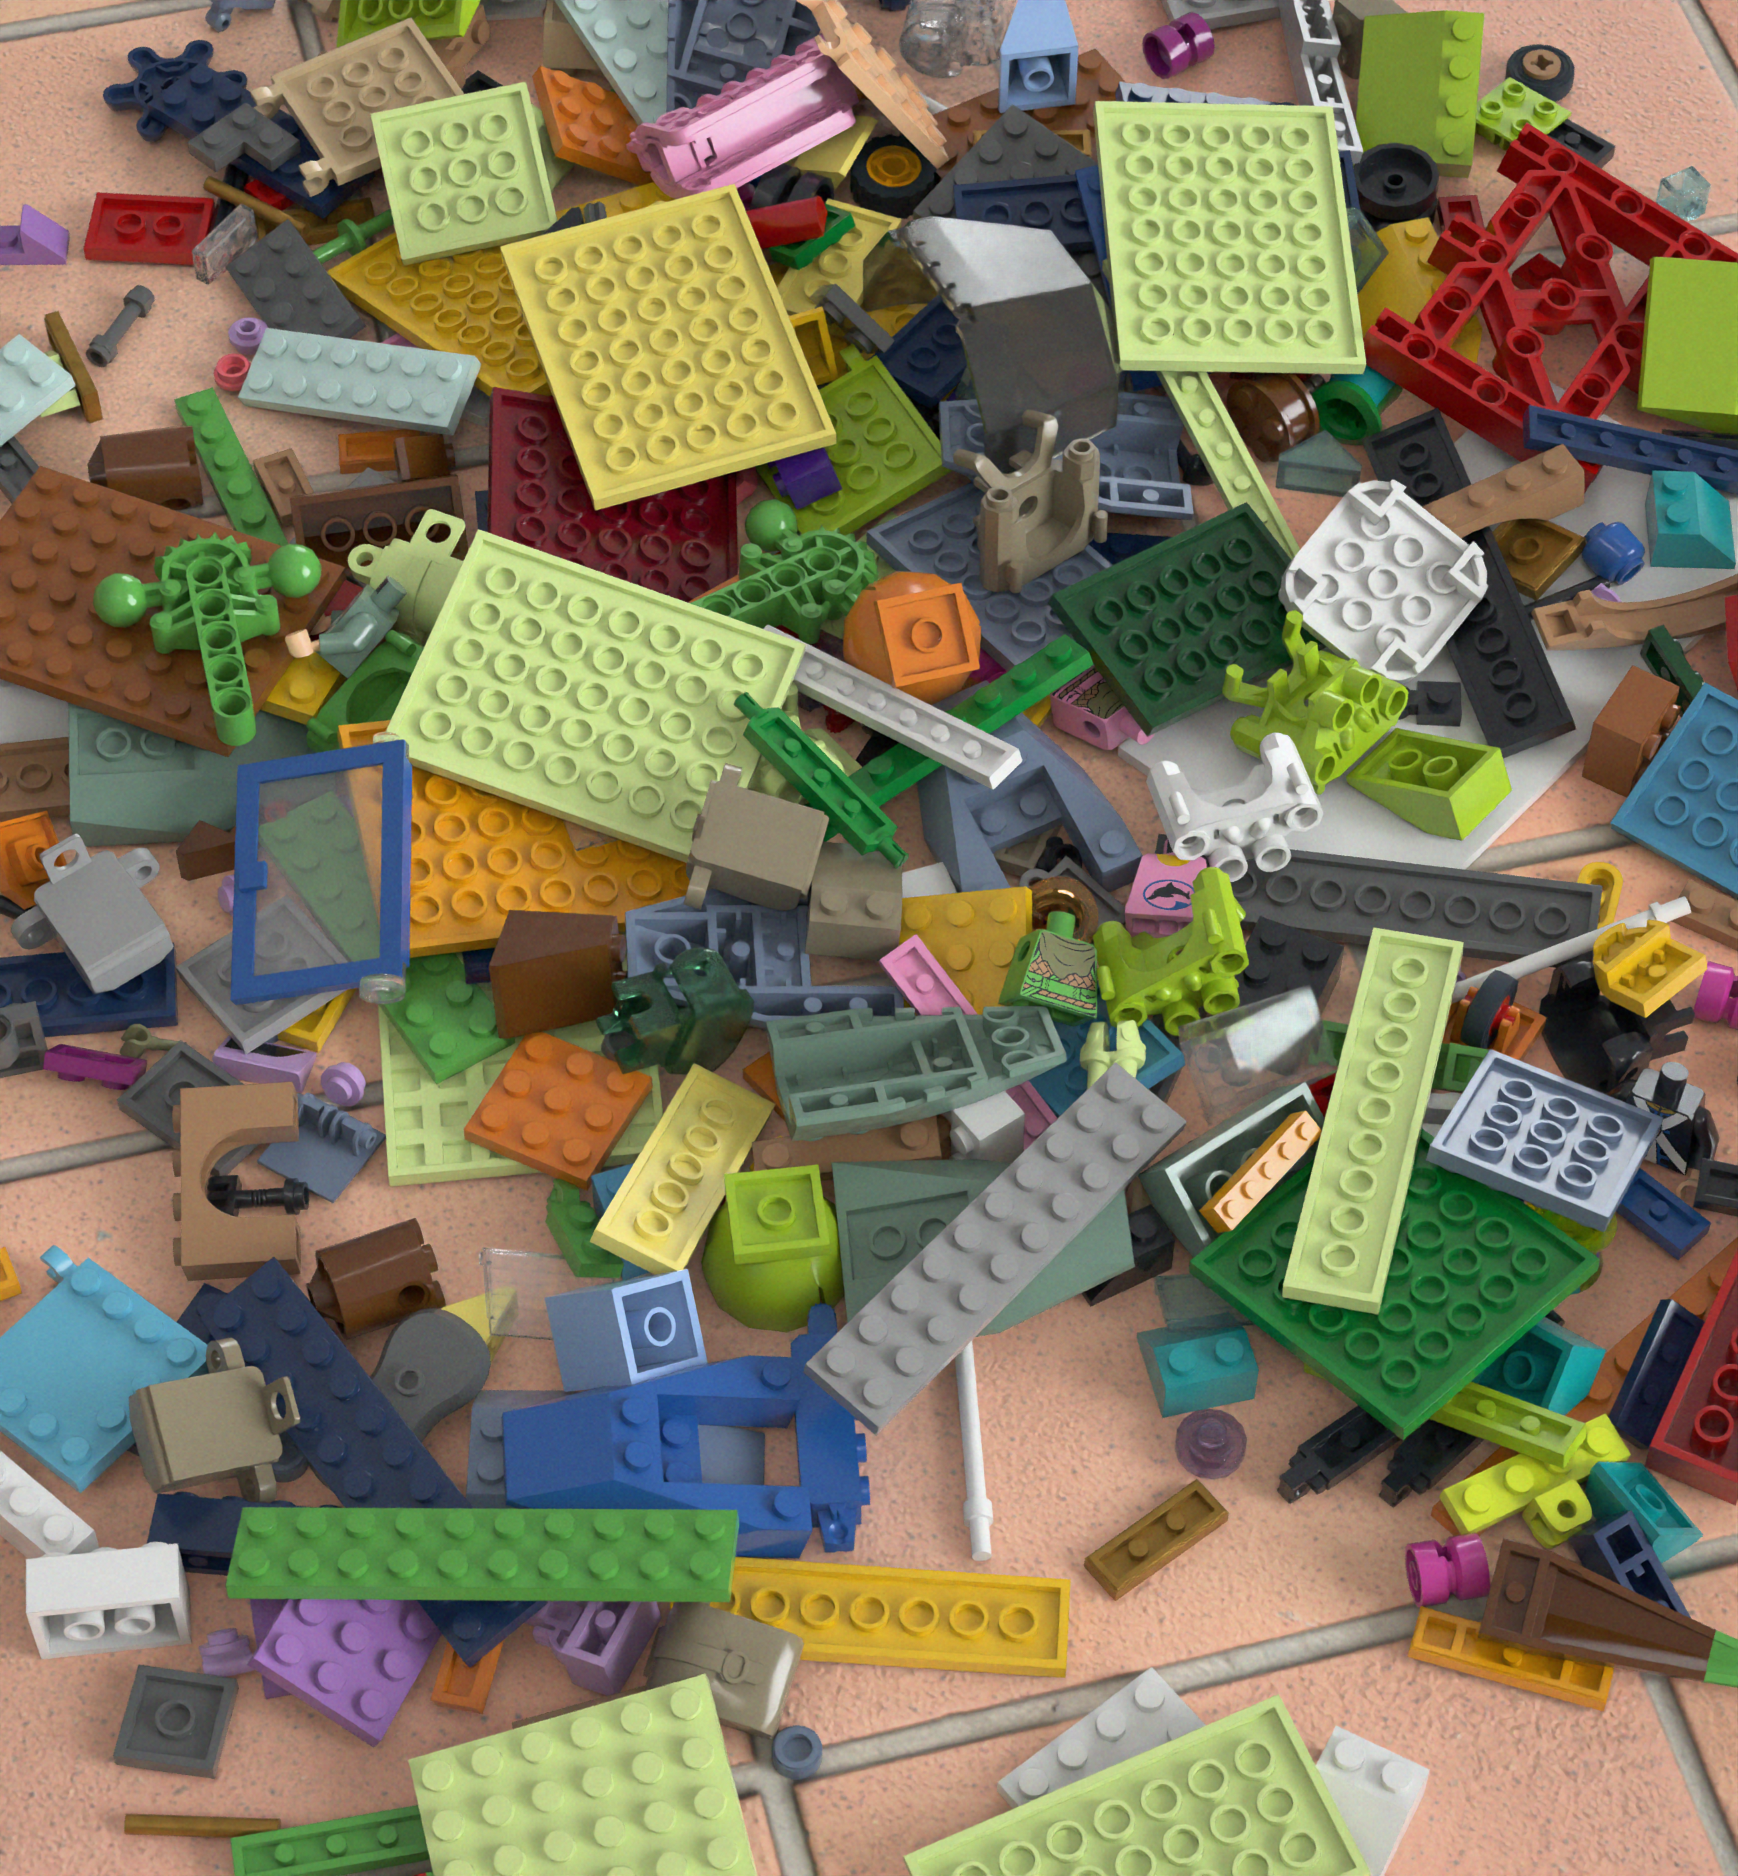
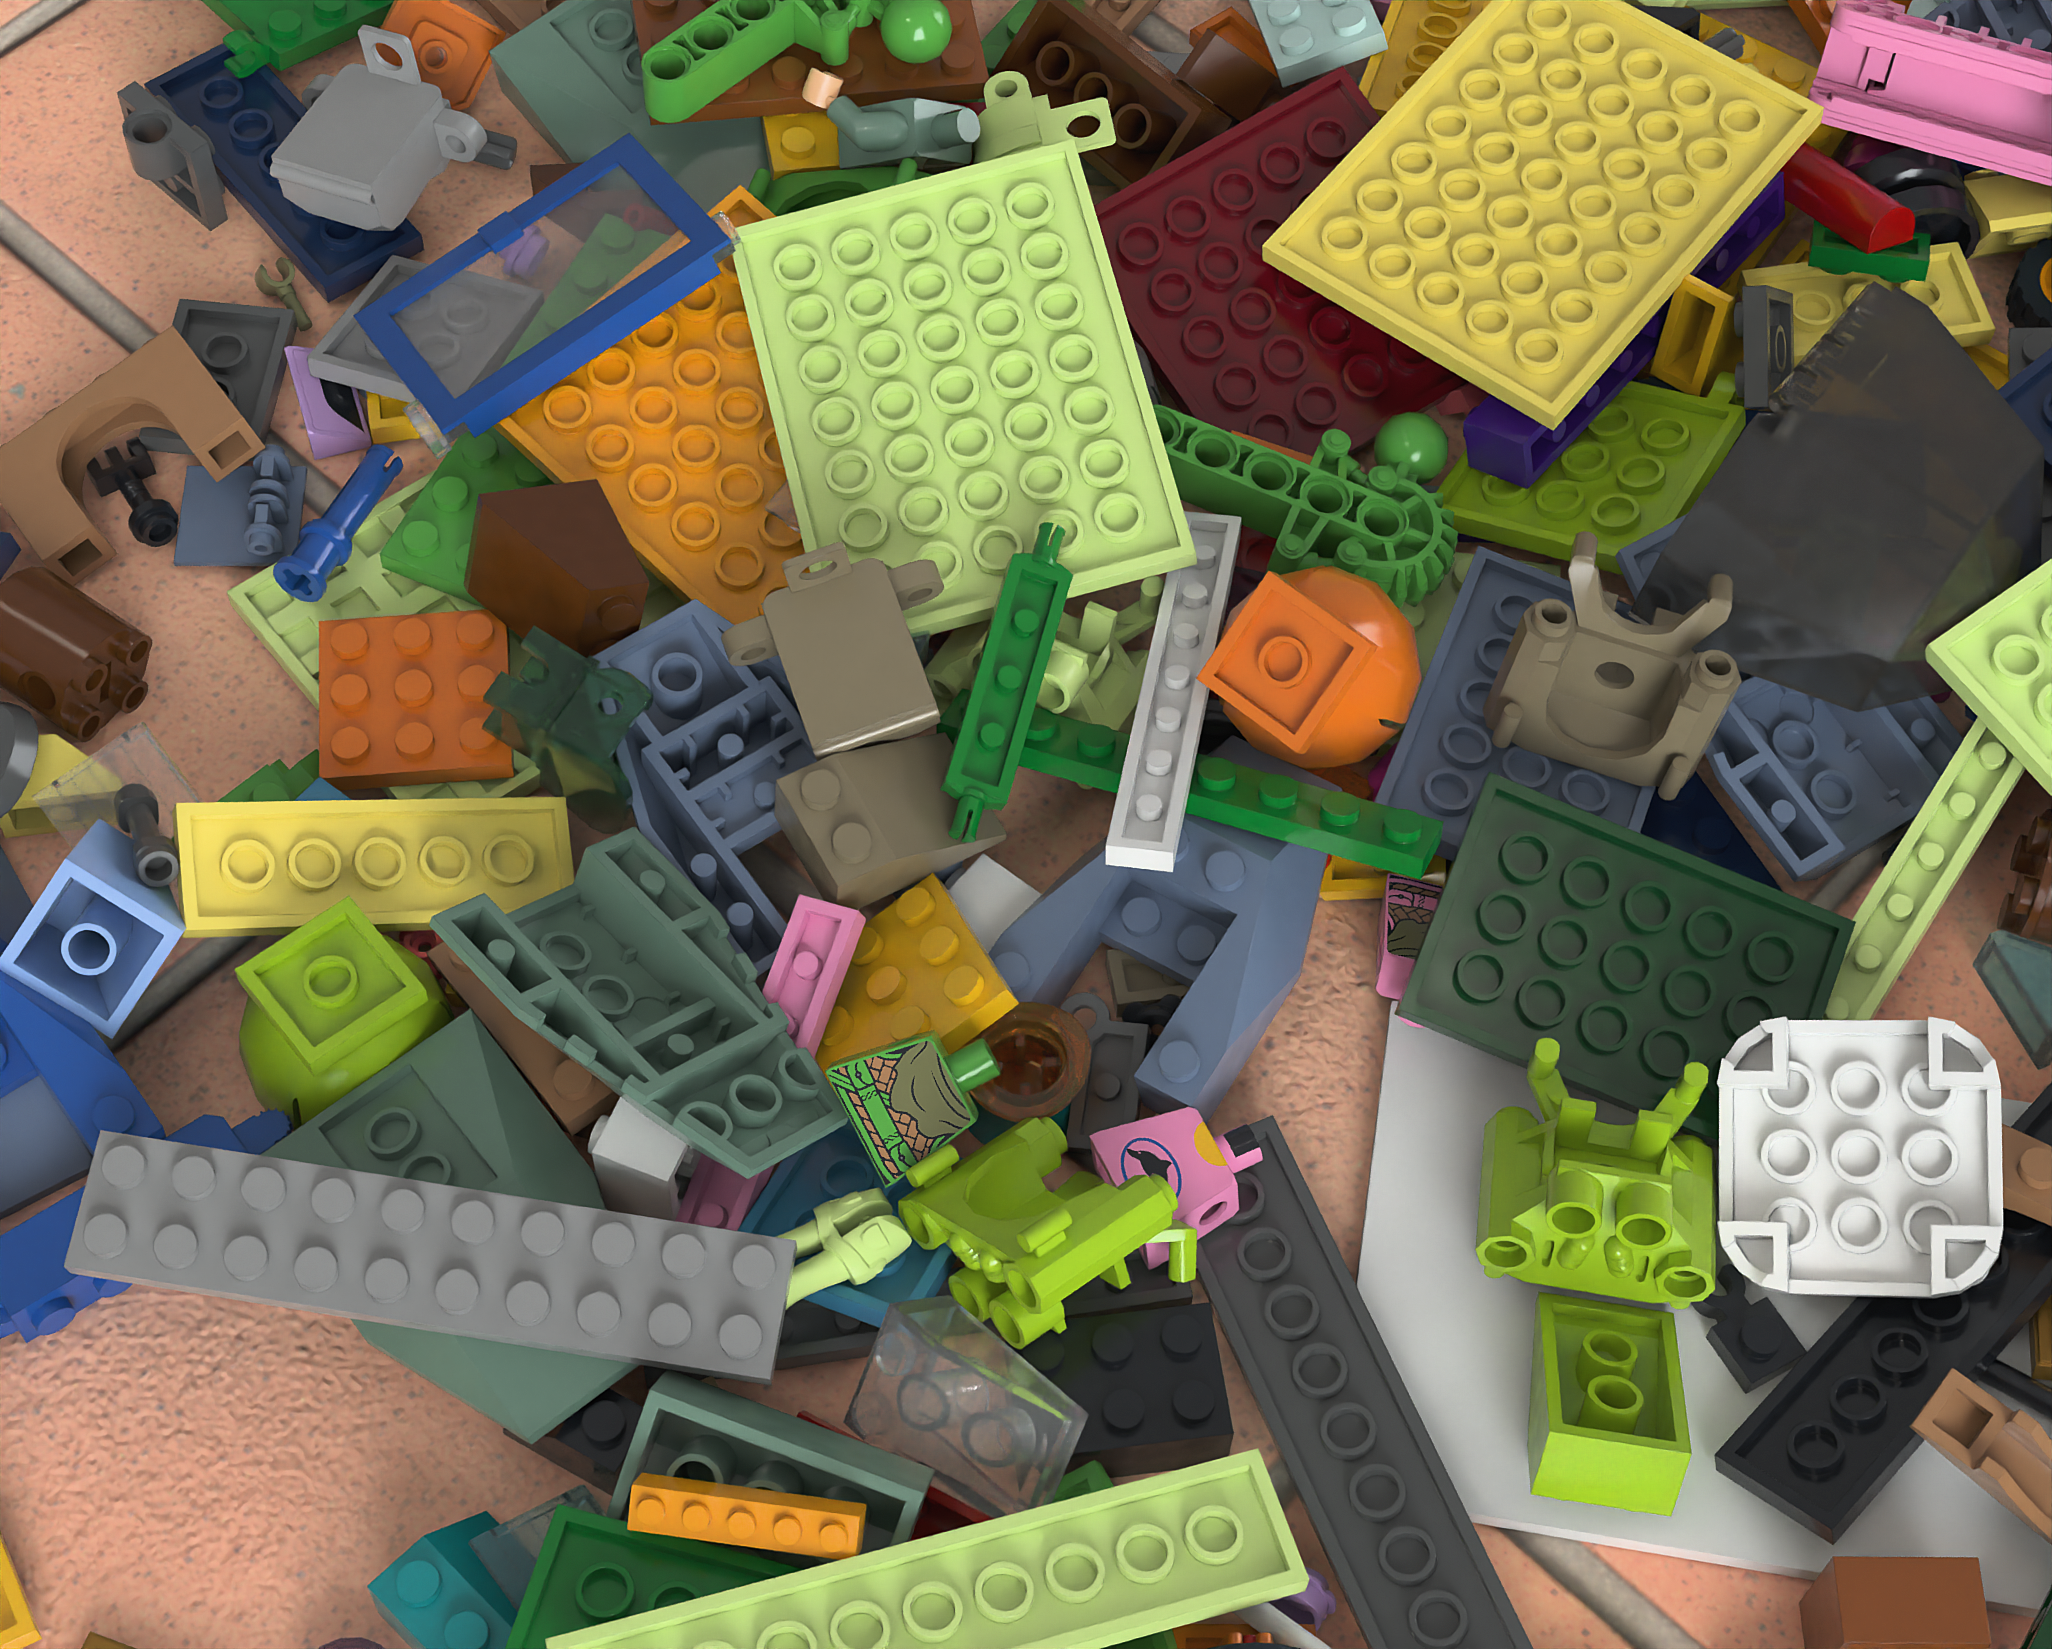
camera: 55 degrees right, 5 degrees up
magenta plate [43,1044,147,1090] -> none
lavender plate [321,1062,366,1106] -> none
white bar [955,1341,993,1561] -> none
white piece [1146,733,1324,882] -> none
none -> dark grey bar [114,783,179,887]
none -> blue pin [273,444,403,602]

